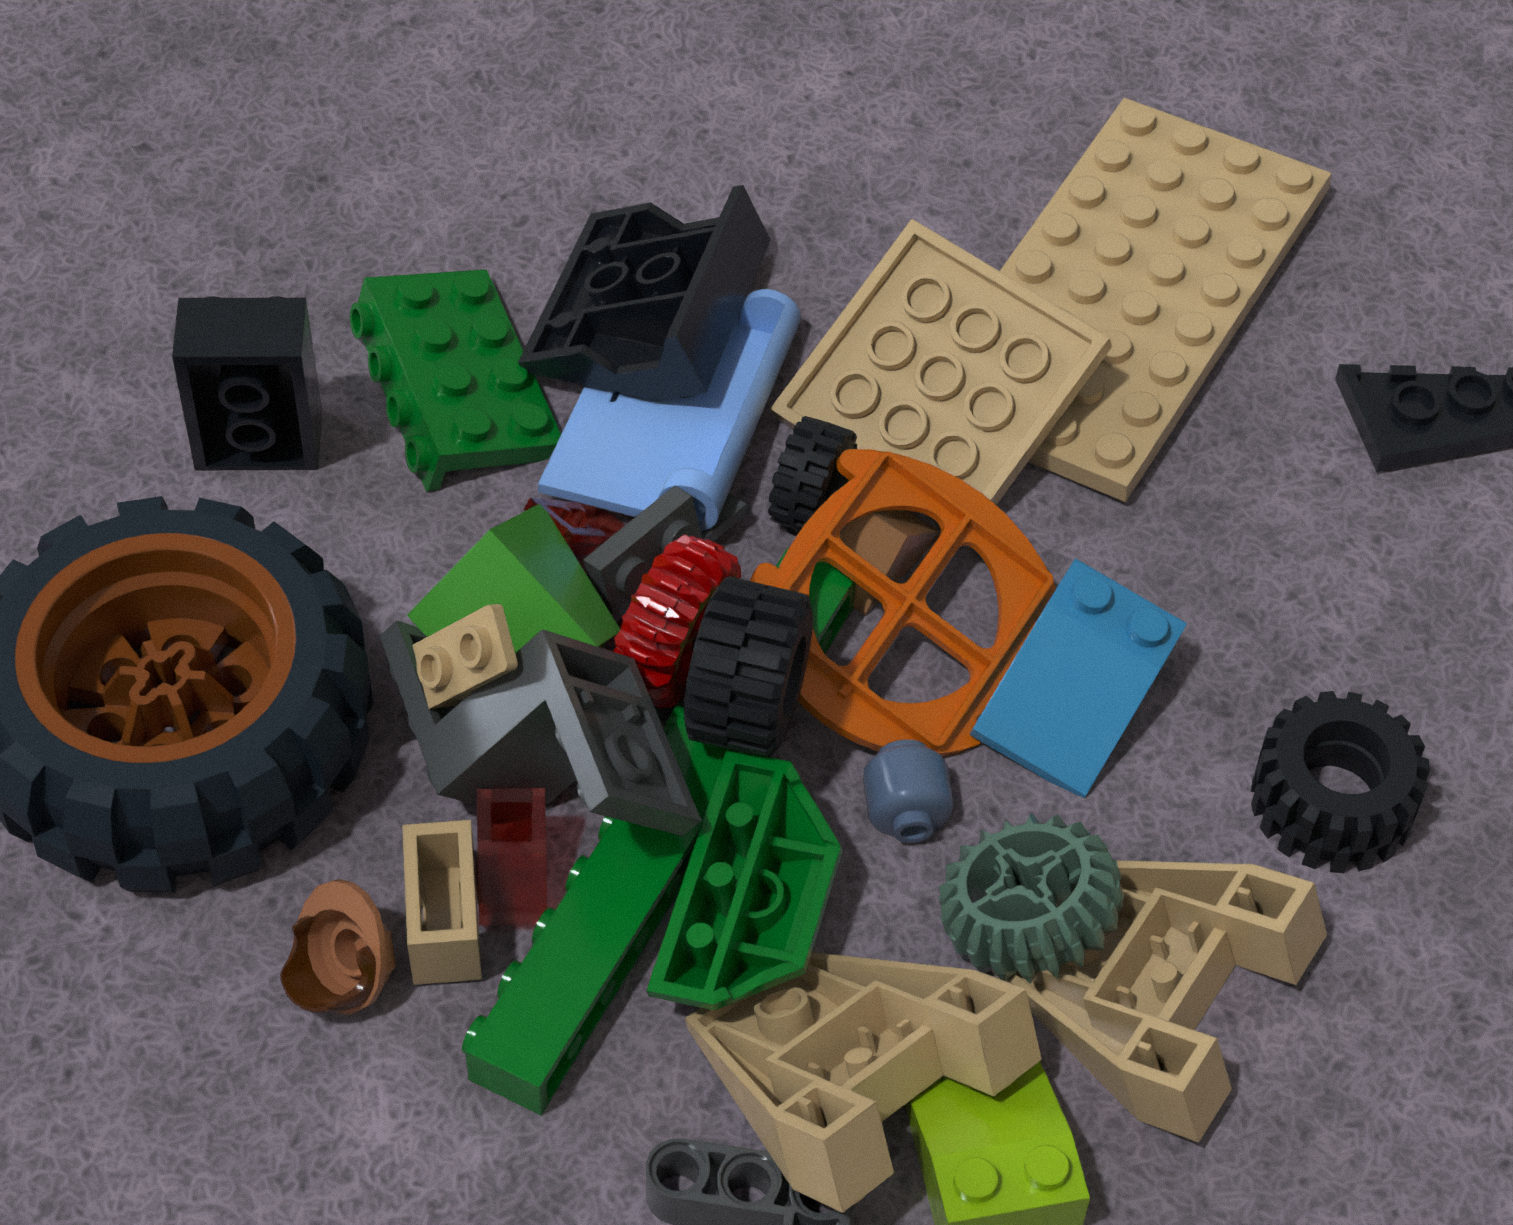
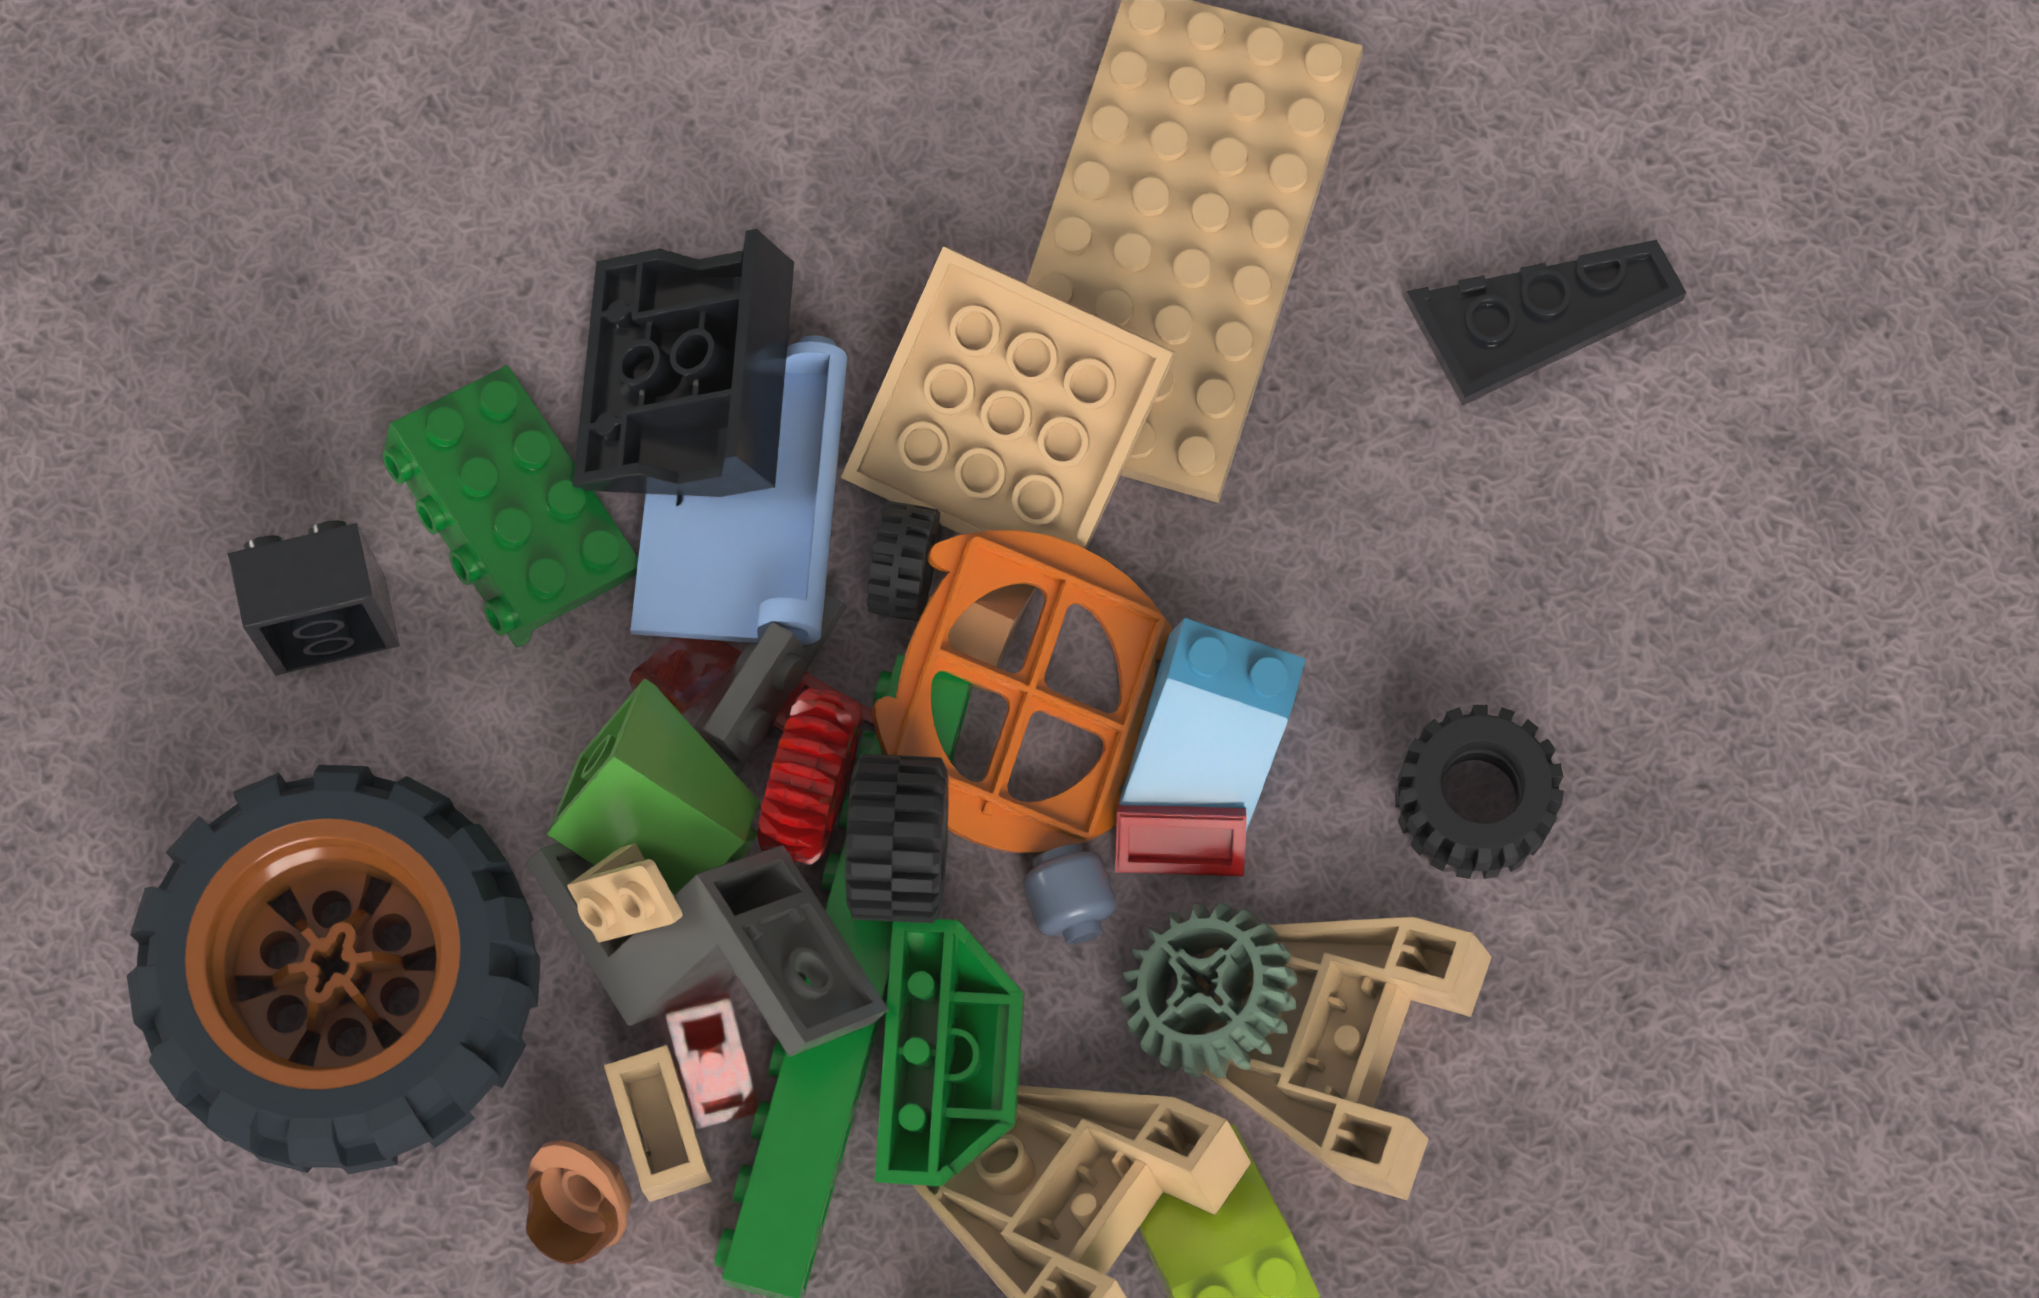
camera: 10 degrees left, 20 degrees up
none -> red tile [1115,804,1247,876]

